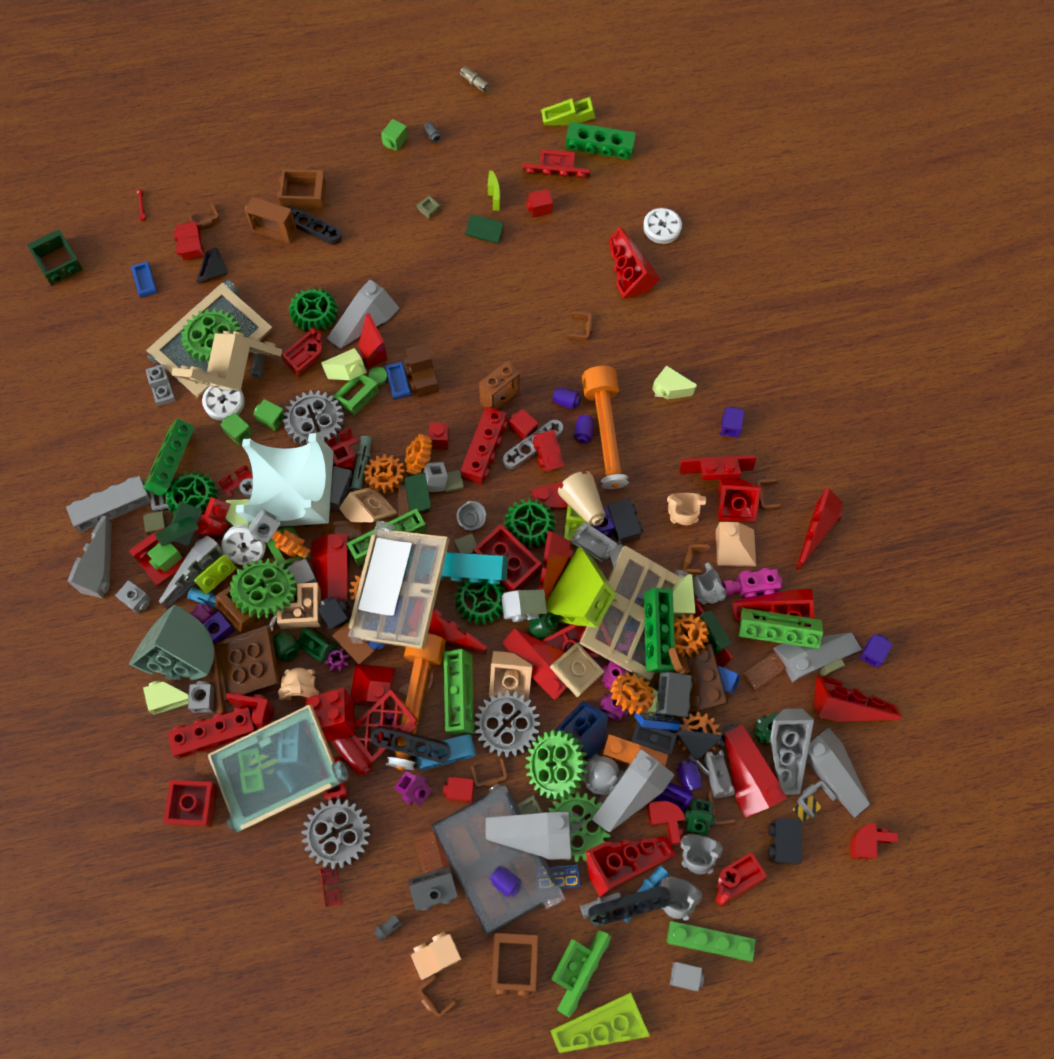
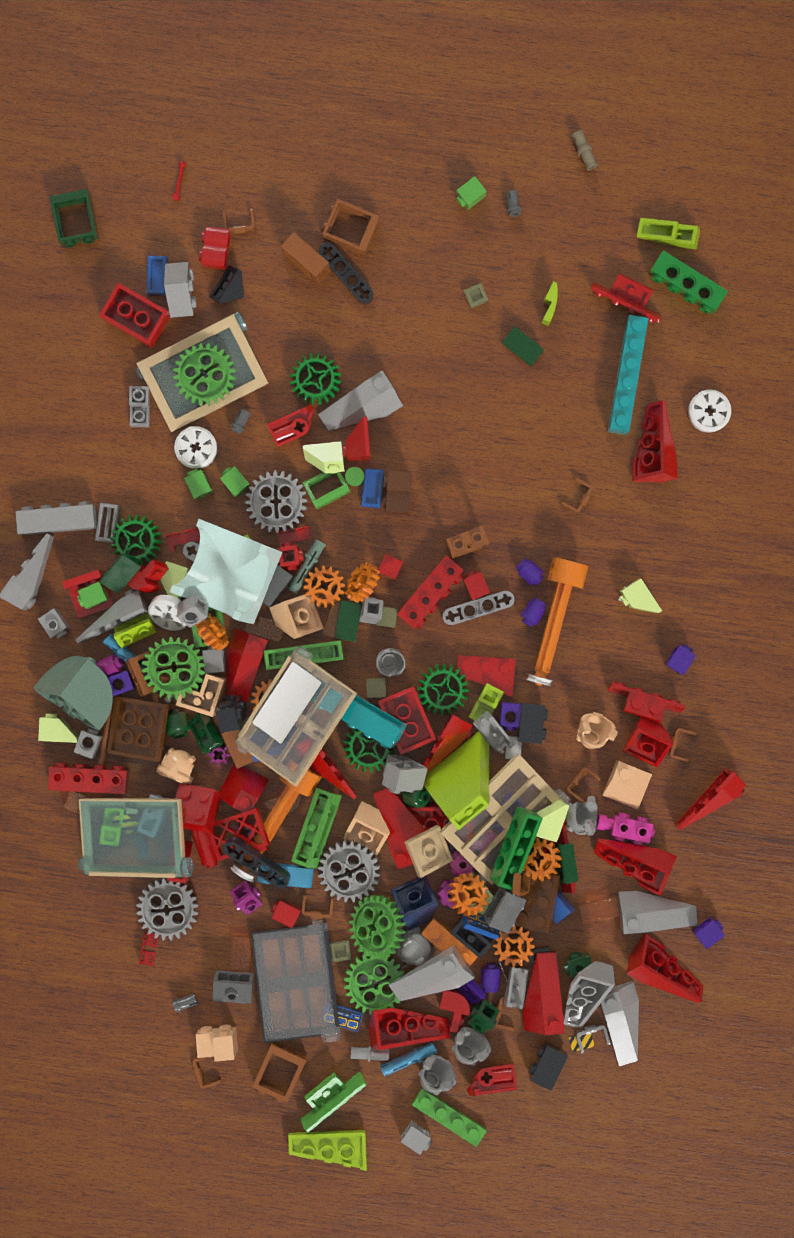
camera: 25 degrees right, 20 degrees up
green brick [143,418,195,497] -> none
olive tile [143,511,166,535] -> none
dark green slope [155,517,198,546] -> none
red brick [163,780,218,828] -> none
tan bracket [171,331,282,391] -> none
red bracket [226,692,275,729] -> none
light grey wedge [486,812,571,860] -> none
dark purple brick [489,865,522,898] -> none
red brick [526,189,553,218] -> none
red brick [532,430,564,471] -> none
tan cone [558,471,605,526] -> none
black beam [588,886,671,926] -> none
black slope [677,730,721,761] -> none
bright green brick [739,608,823,649] -> none
olive tile [819,659,845,677] -> none
red brick [850,823,898,860] -> none
none -> red brick [99,283,170,349]
none -> light grey brick [164,262,197,318]
none -> teal brick [607,315,648,435]

